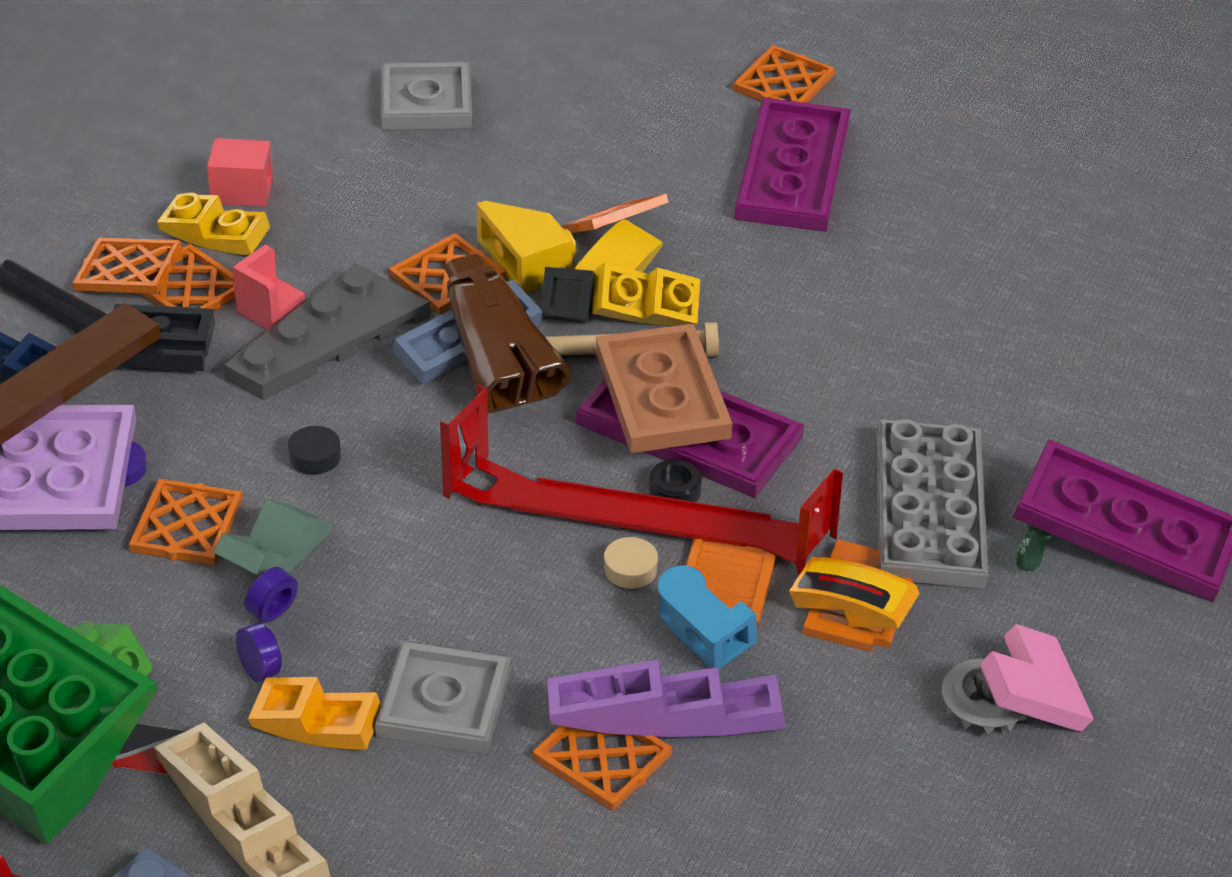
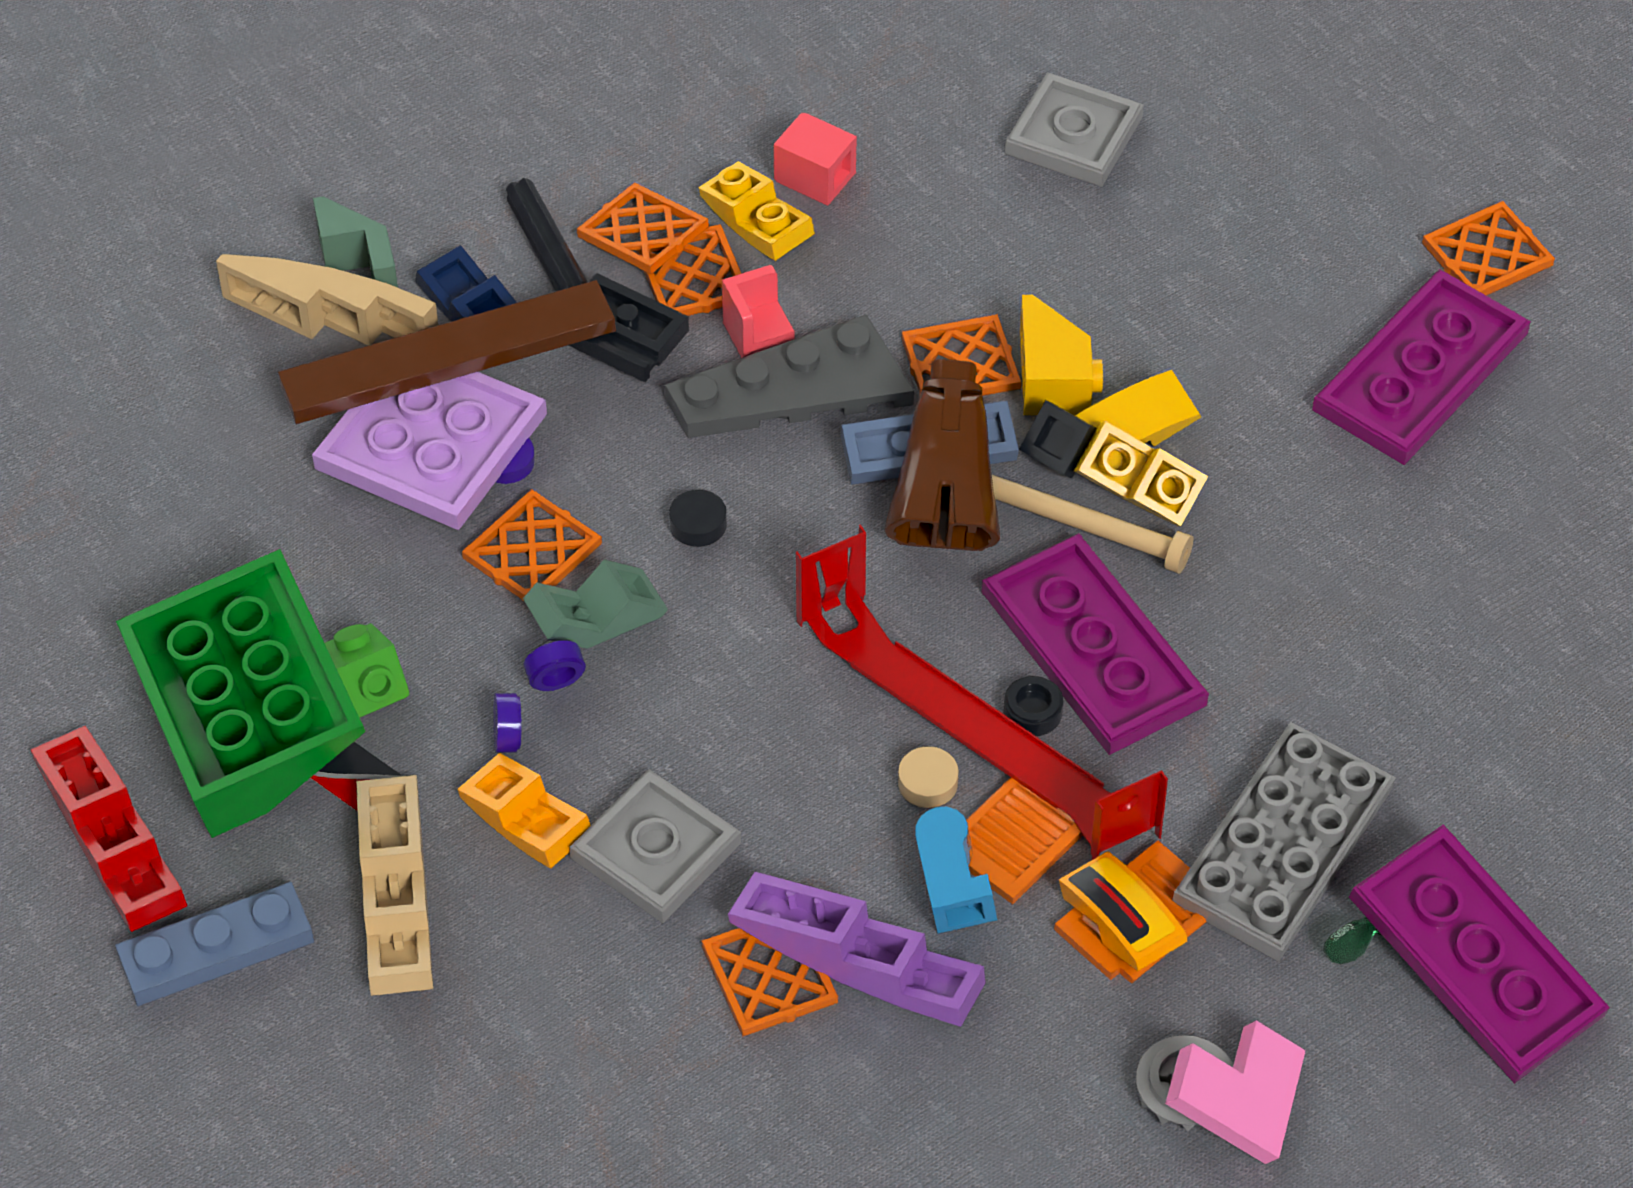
camera: 30 degrees right, 10 degrees up
orange window [561,194,669,233] -> none
nougat plate [596,323,733,453] -> none

